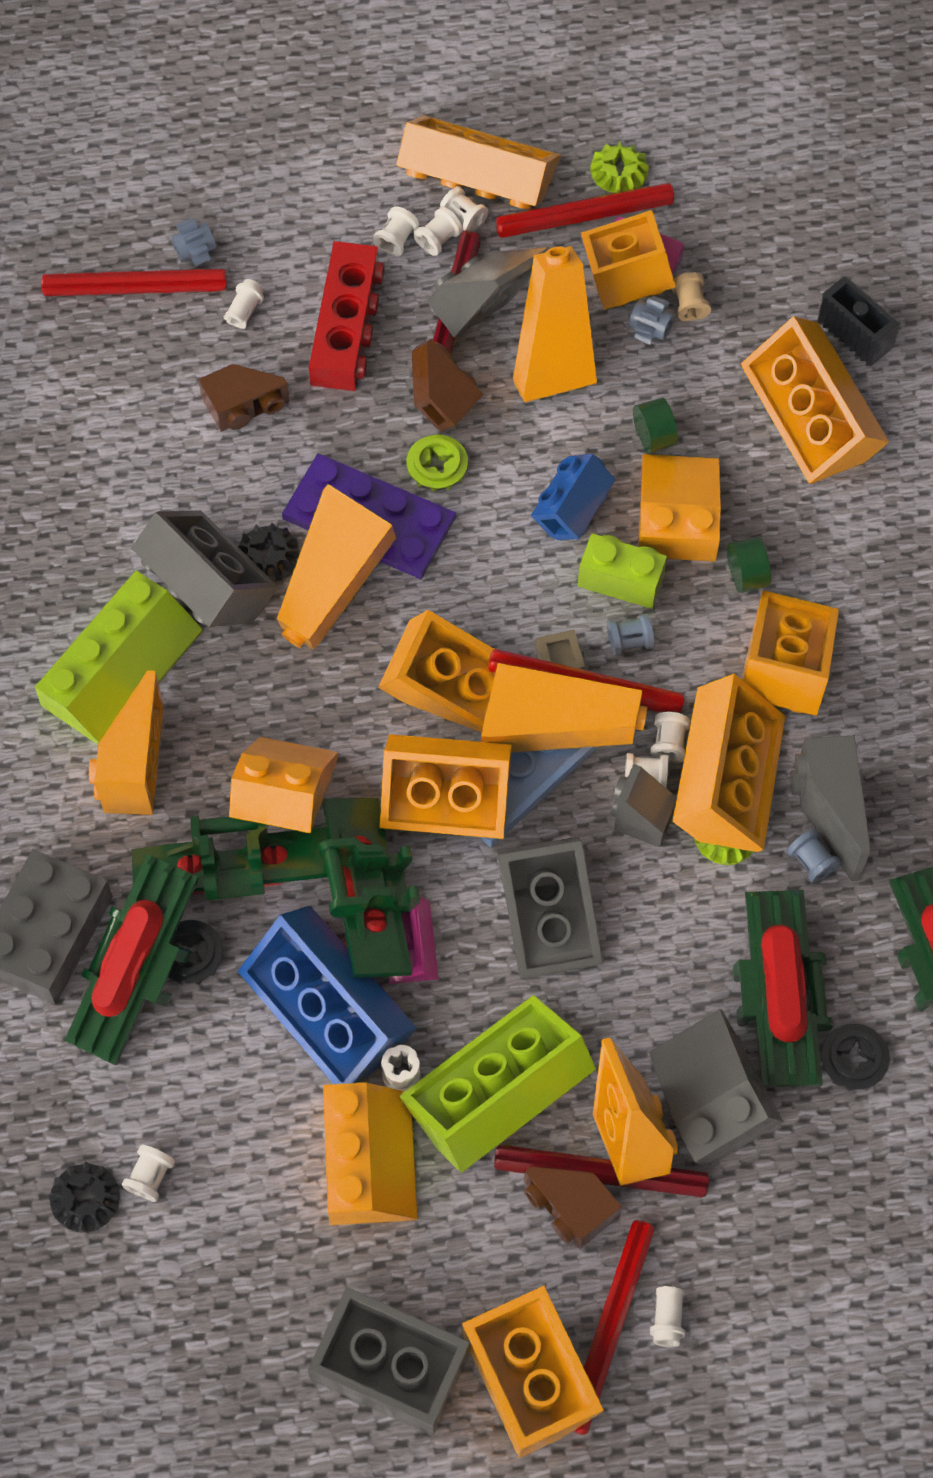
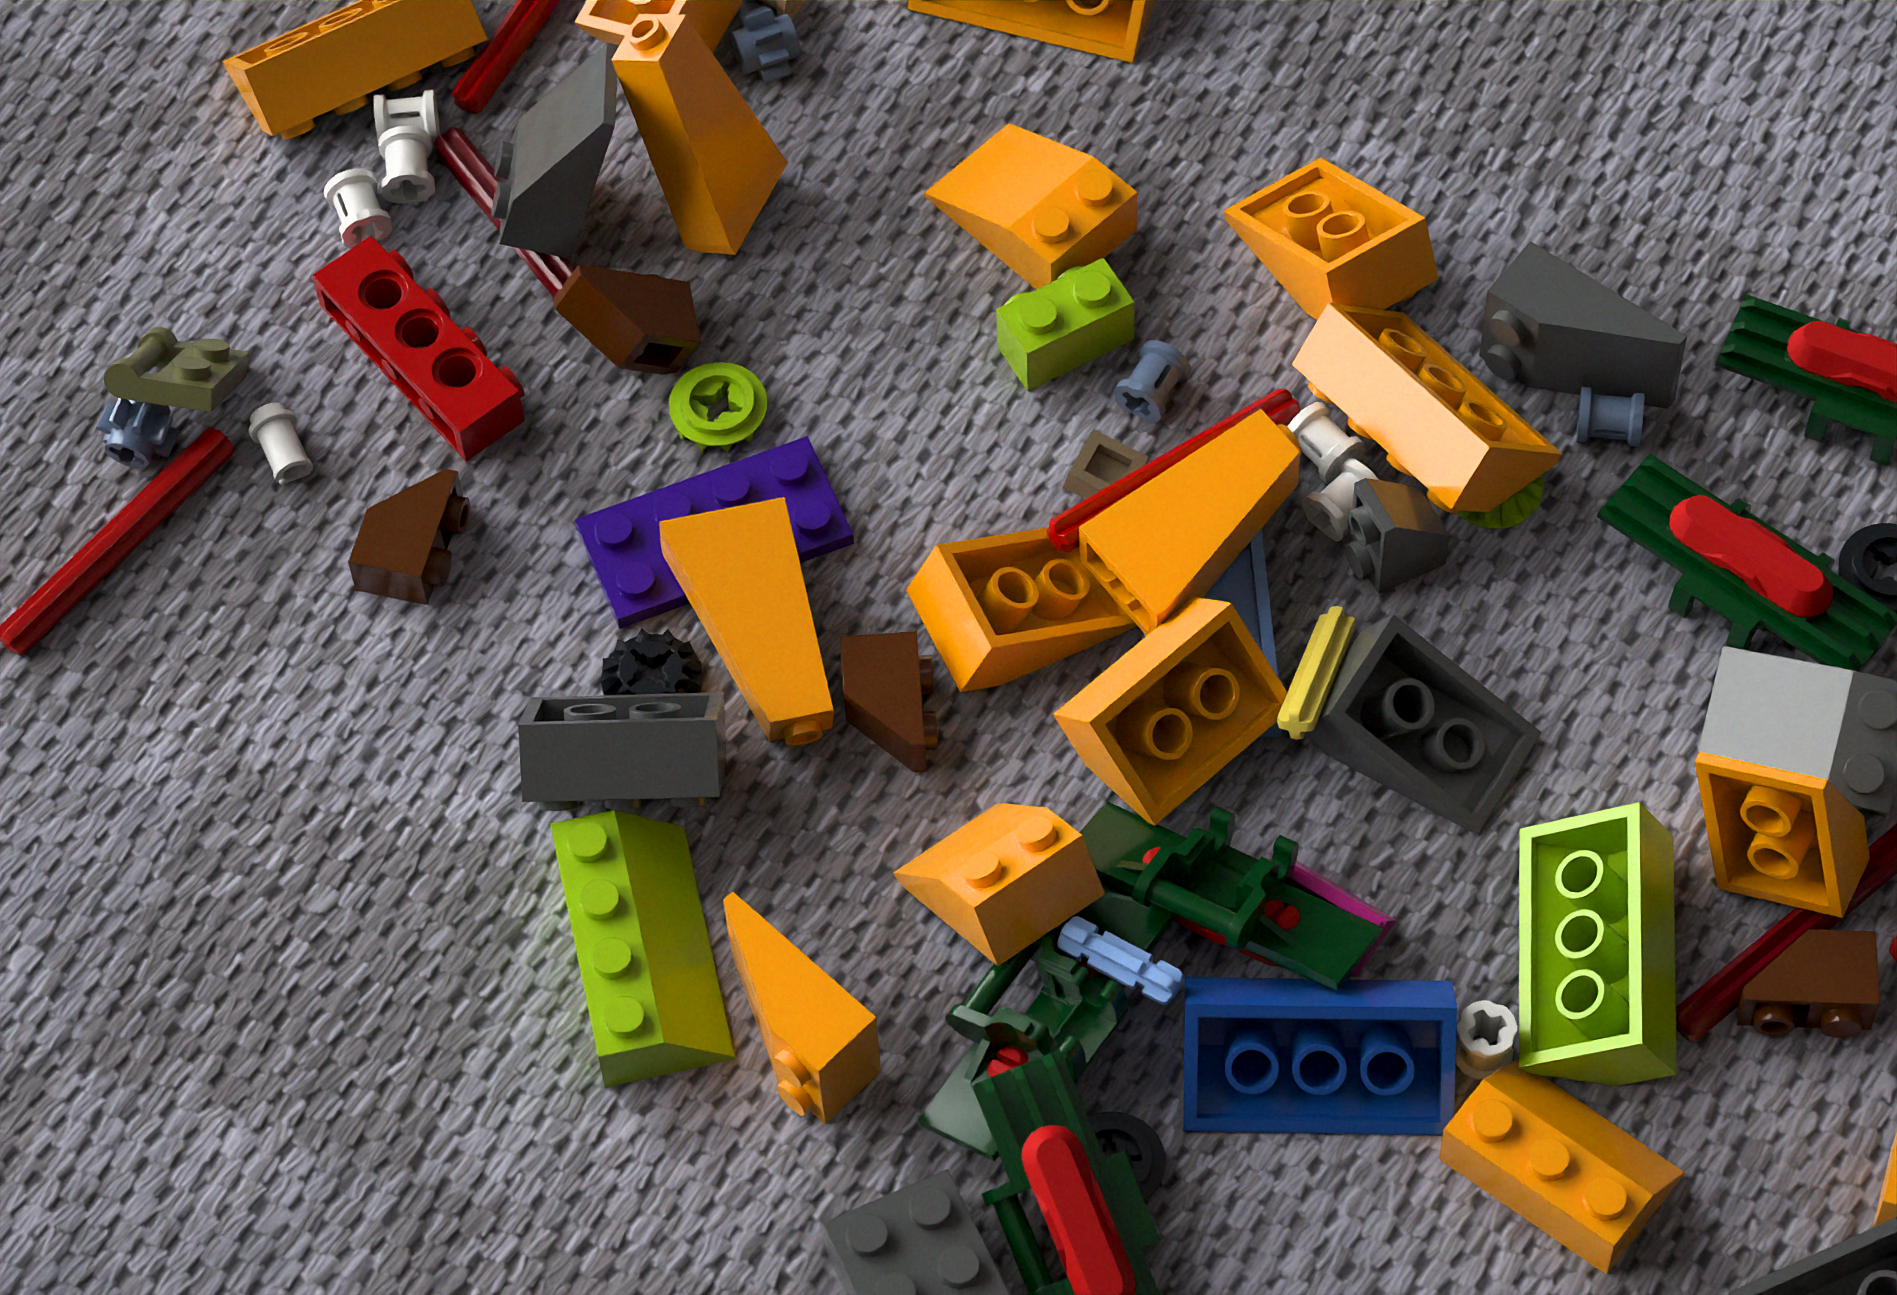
camera: 45 degrees left, 5 degrees down
blue brick [531,454,616,540] -> none
dark green piece [633,397,678,454] -> none
dark green piece [727,537,771,593] -> none
none -> olive plate [103,327,249,412]
none -> reddish brown slope [840,631,938,772]
none -> light blue axle [1057,916,1184,1005]
none -> light yellow axle [1277,606,1356,740]

